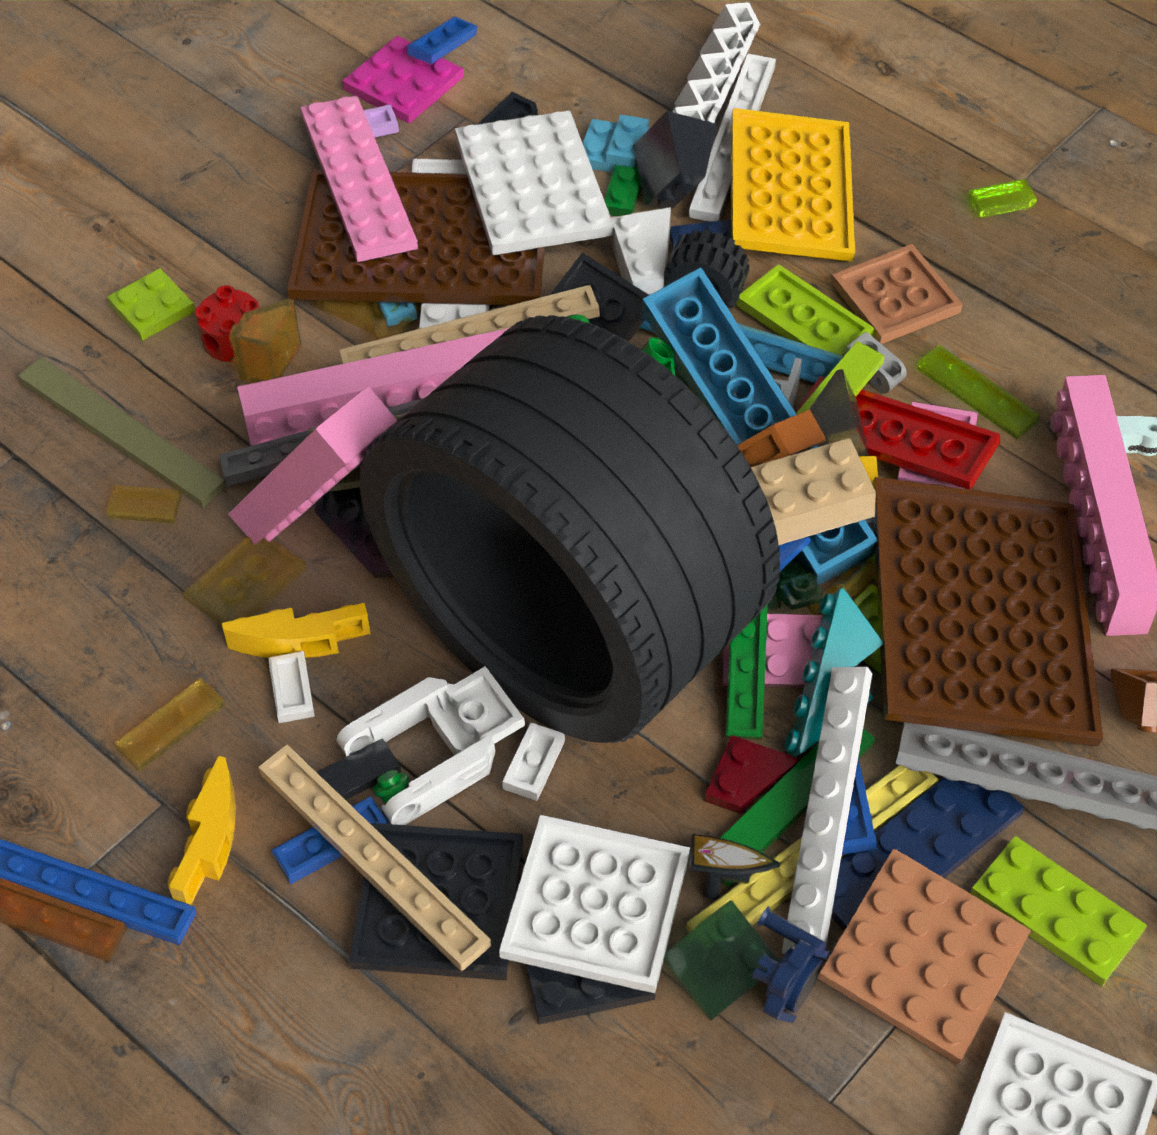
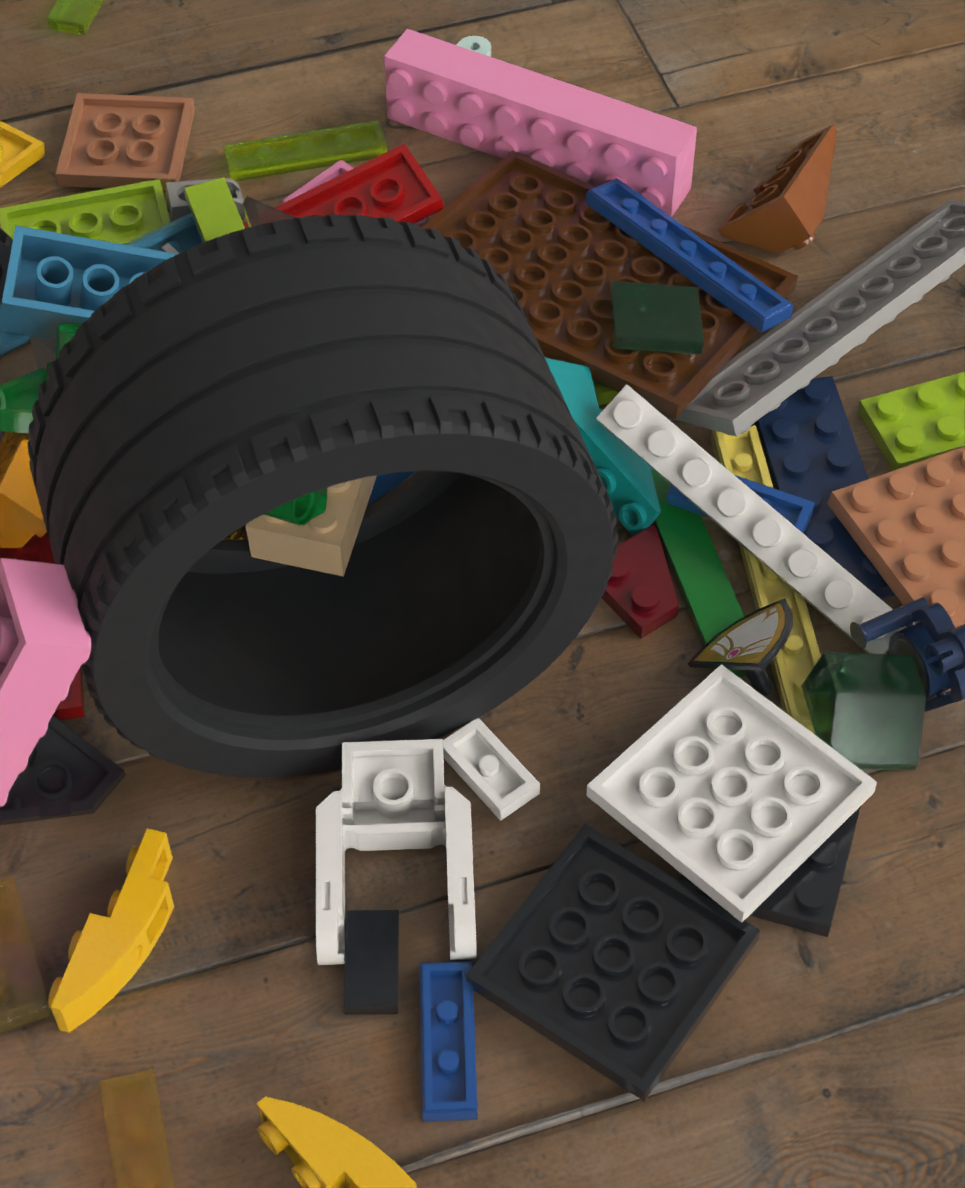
camera: 60 degrees left, 0 degrees up
tan plate [258,744,491,972] -> none
white tile [268,651,315,723] -> none
green plate [373,770,410,803] -> none
none -> blue tile [585,178,794,333]
none -> clear green tile [609,281,704,354]

